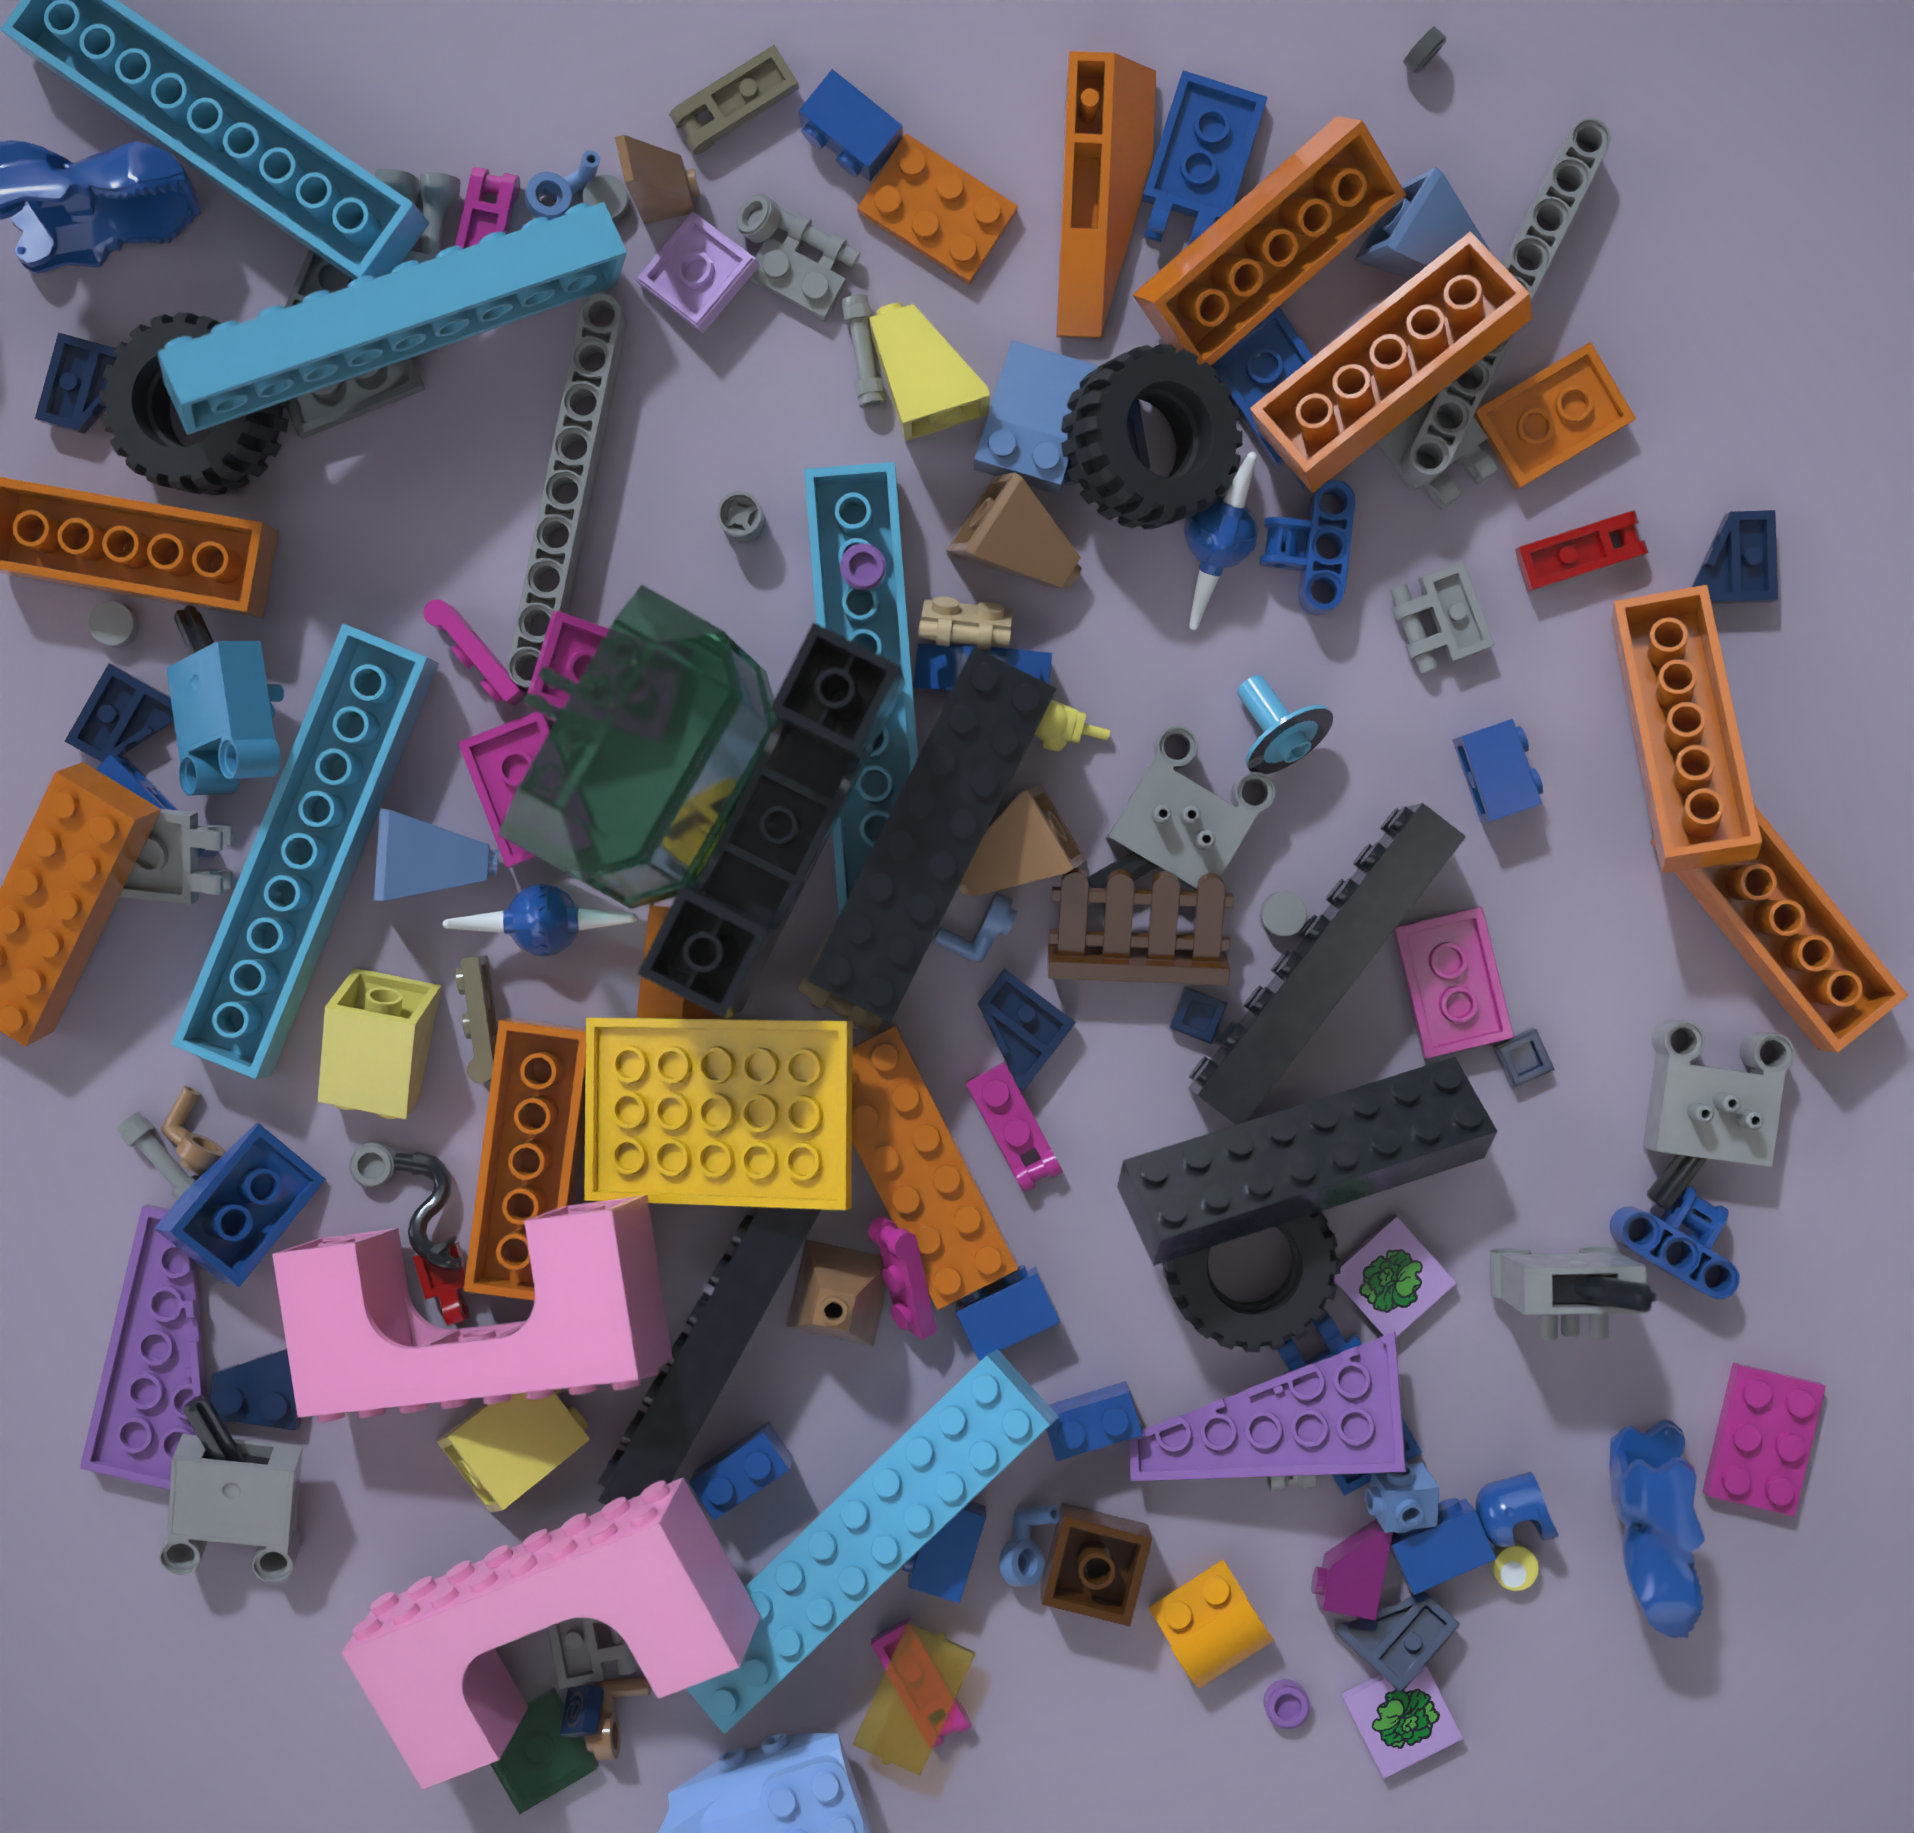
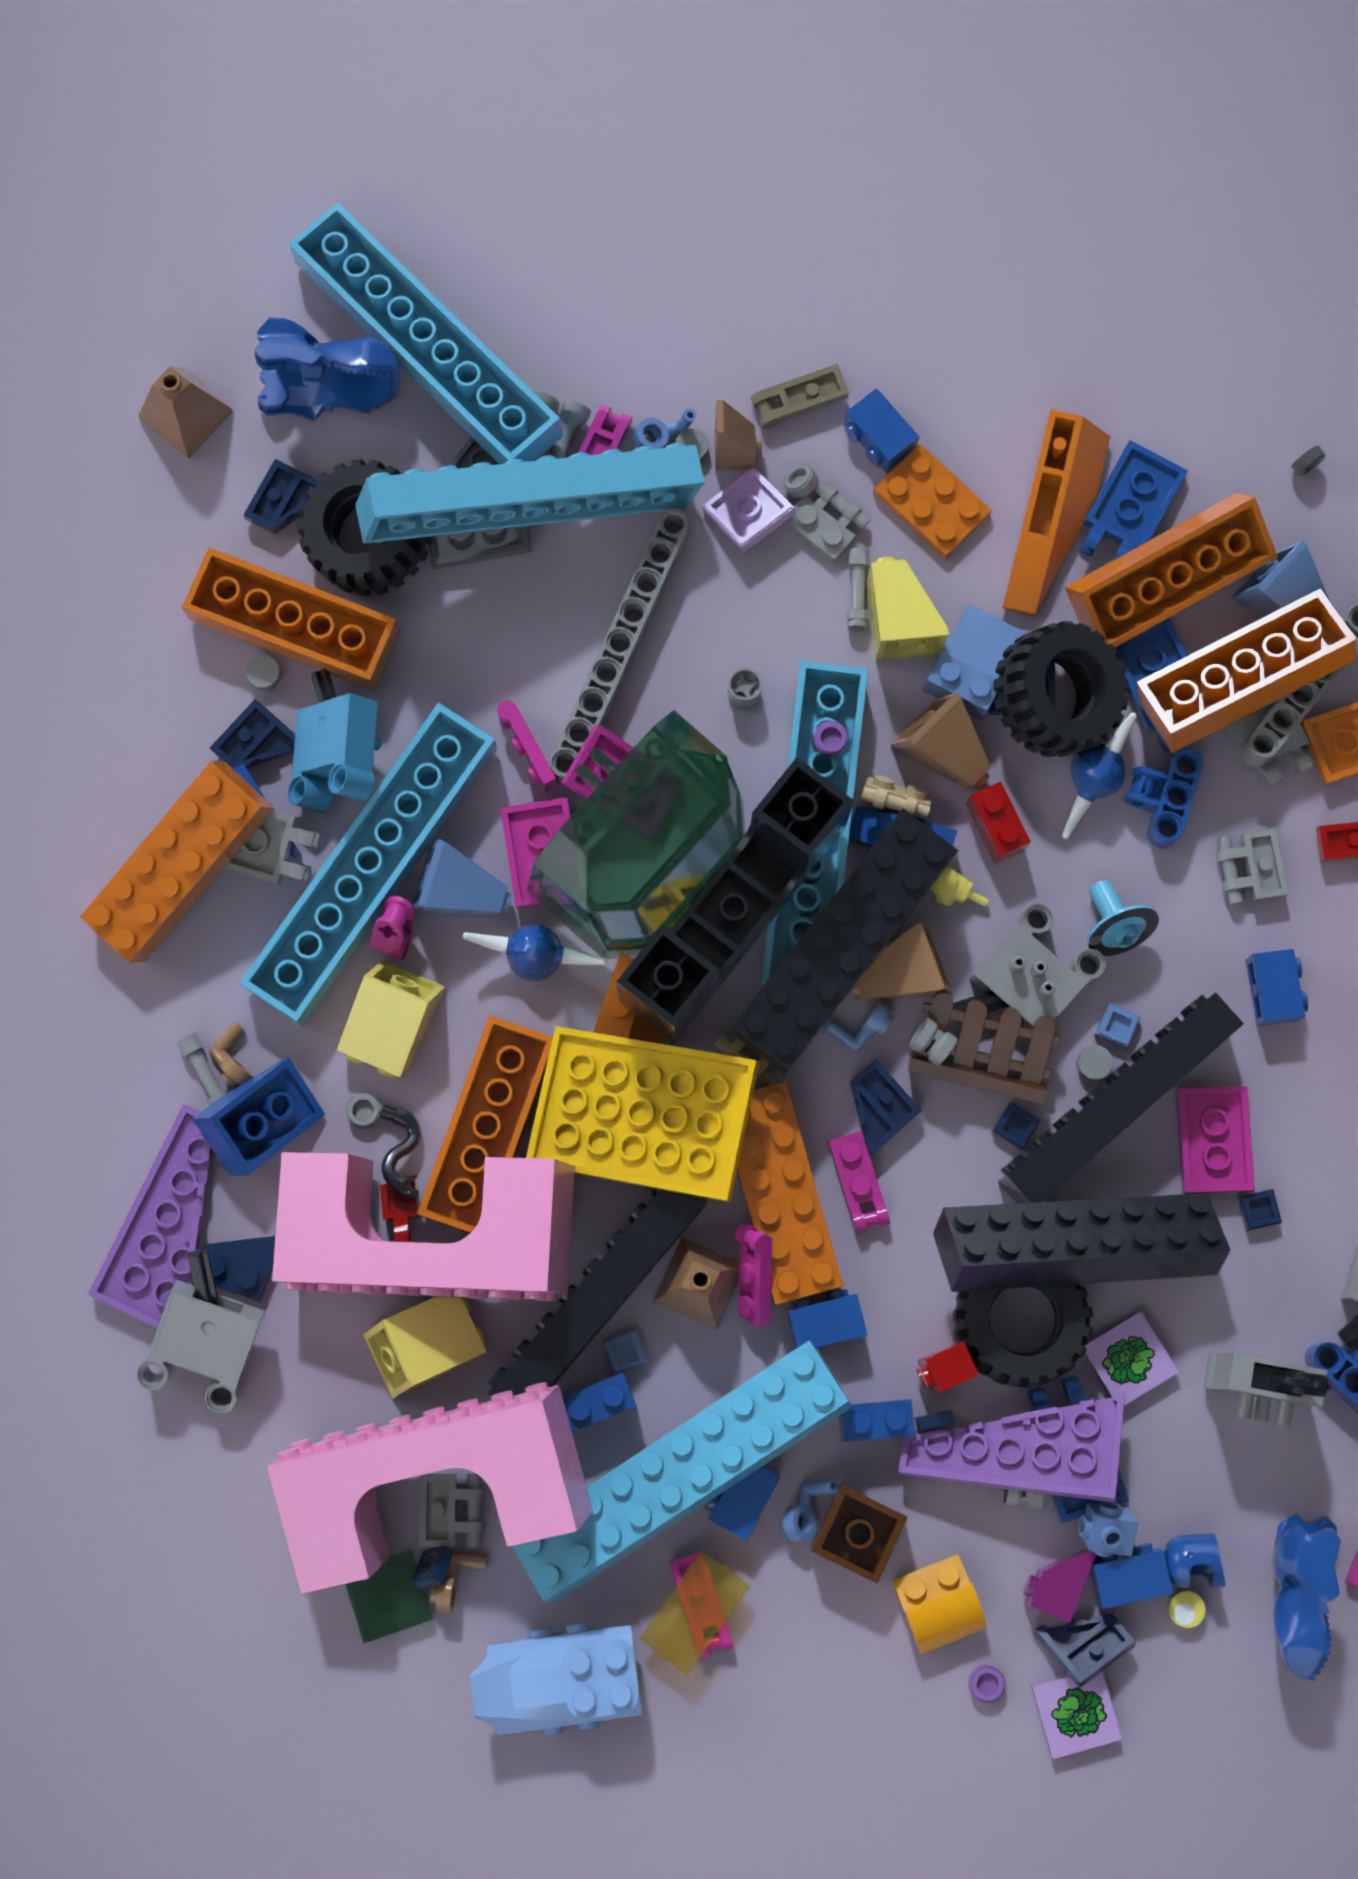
camera: 10 degrees right, 10 degrees down
dark tan plate [456,955,498,1083] -> none
none -> dark pink piece [369,896,415,960]
none -> medium blue tile [603,1329,648,1375]
none -> light grey wheel [908,1018,957,1066]
none -> dark blue tile [914,1410,955,1432]
none -> red brick [916,1342,979,1393]
none -> red brick [966,781,1031,864]
none -> medium blue tile [1094,1003,1141,1049]

